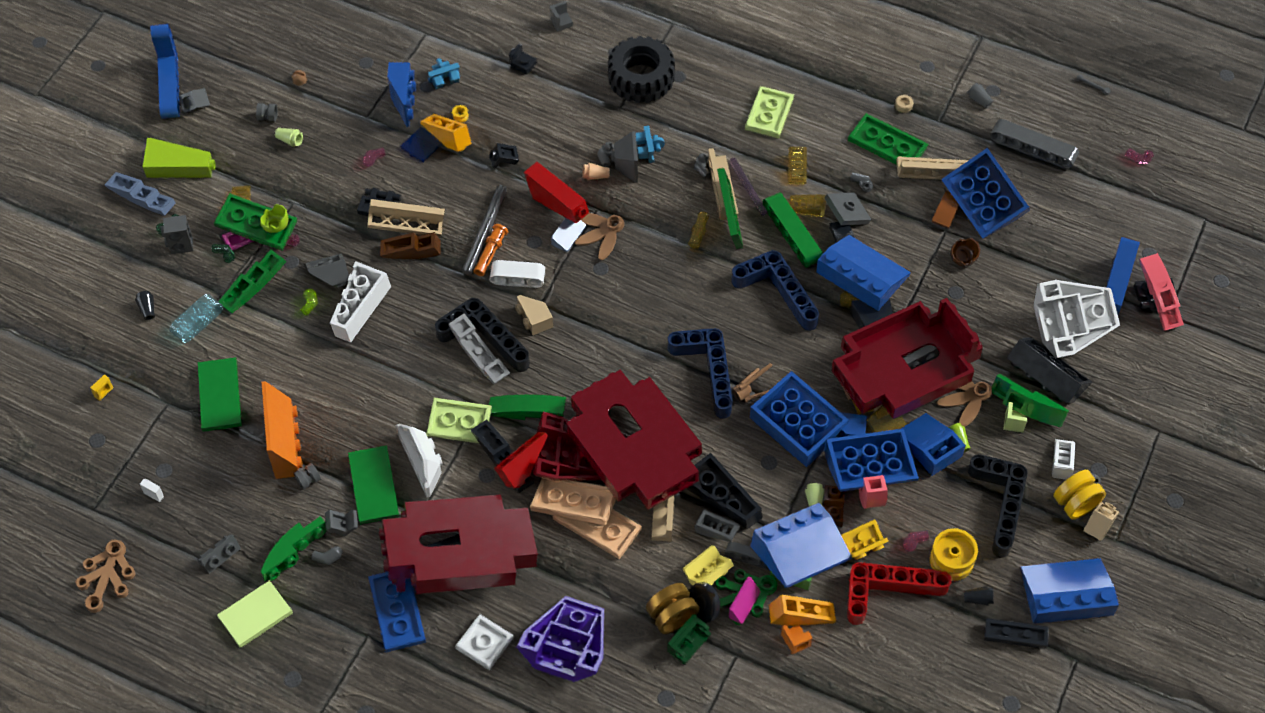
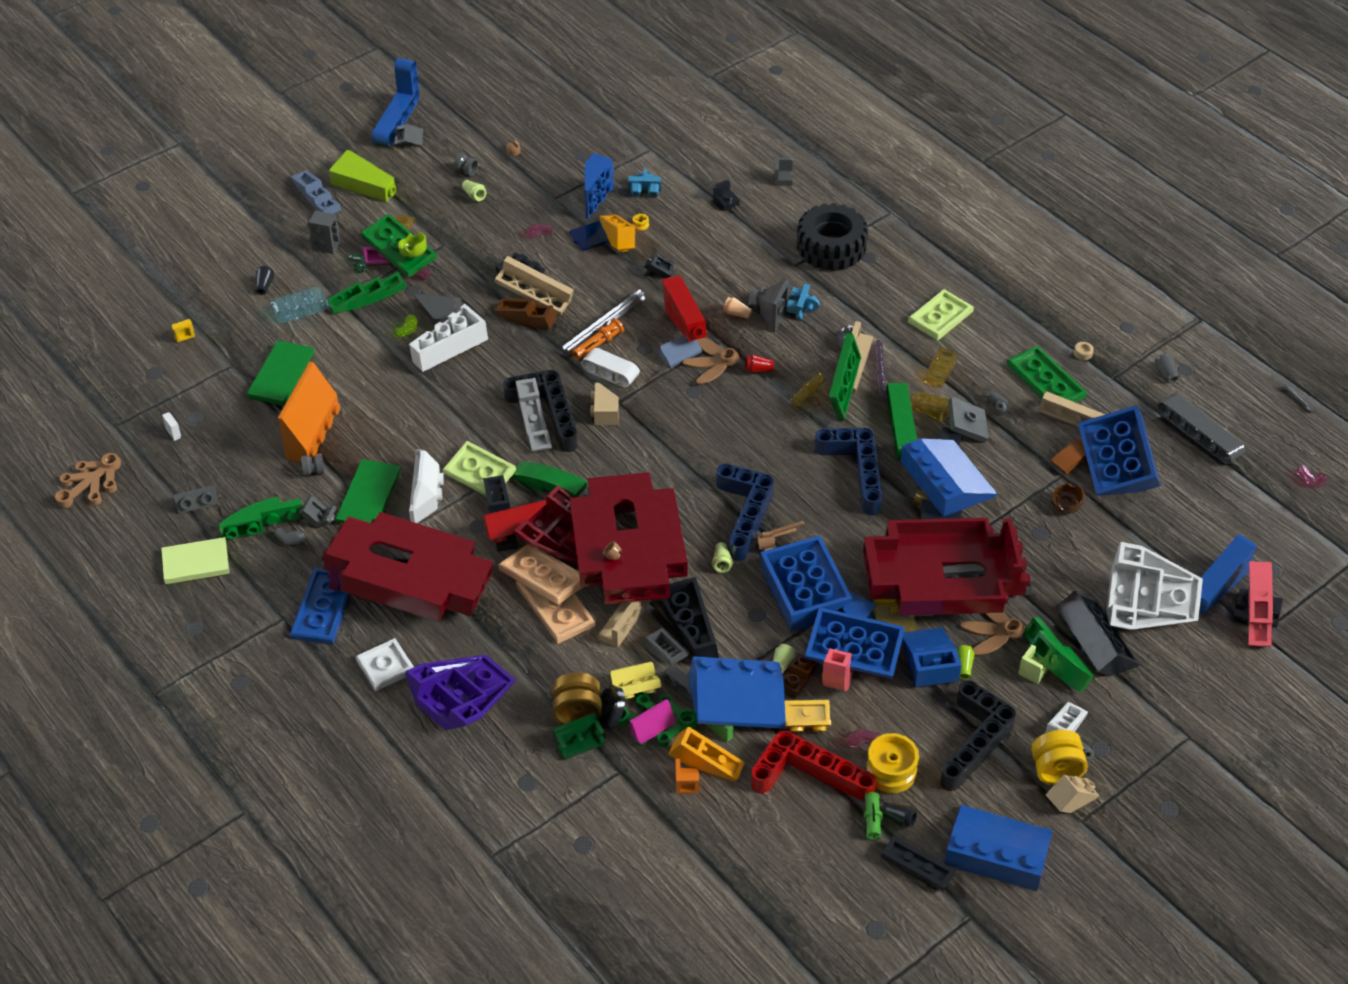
camera: 25 degrees right, 10 degrees down
none -> medium nougat hinge [603,541,622,560]
none -> yellowish green cone [712,542,733,573]
none -> red cone [745,354,774,373]
none -> bright green pin [864,792,882,840]

